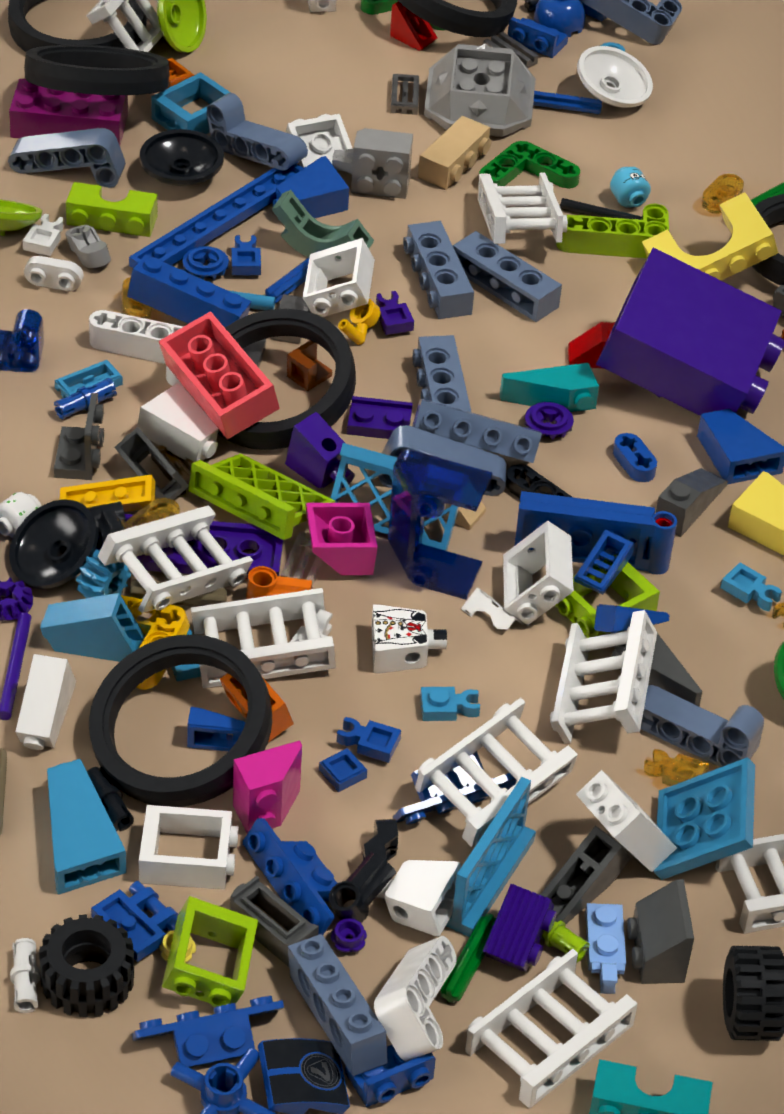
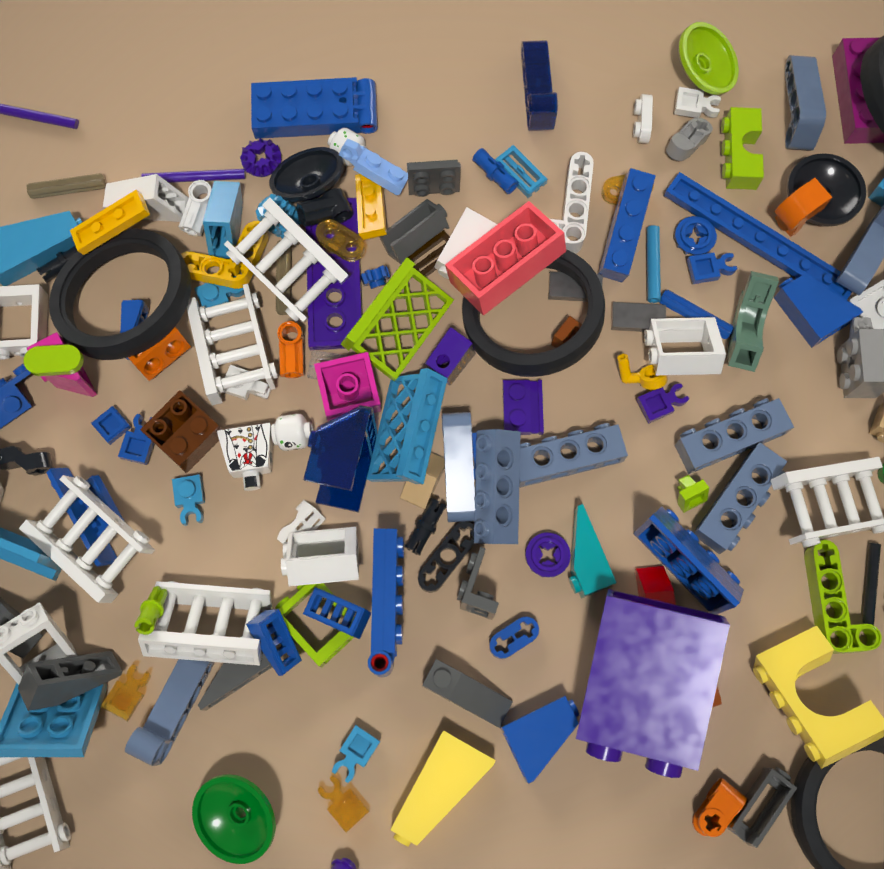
camera: 85 degrees right, 30 degrees up
none -> dark grey slope [18,651,123,711]
none -> lime tile [23,345,84,376]
none -> yellow plate [70,189,150,255]
none -> lime axle [134,586,168,635]
none -> reddish brown slope [140,390,222,474]
none -> white piece [178,180,212,237]
none -> white head [271,413,314,451]
none -> light blue hinge [339,138,408,195]
none -> blue plate [361,265,390,289]
none -> black pin [404,498,447,556]
none -> dark grey bracket [457,547,499,620]
none -> blue slope [633,507,744,614]
none -> lime tile [678,475,709,513]
none -> orange brick [774,178,832,237]

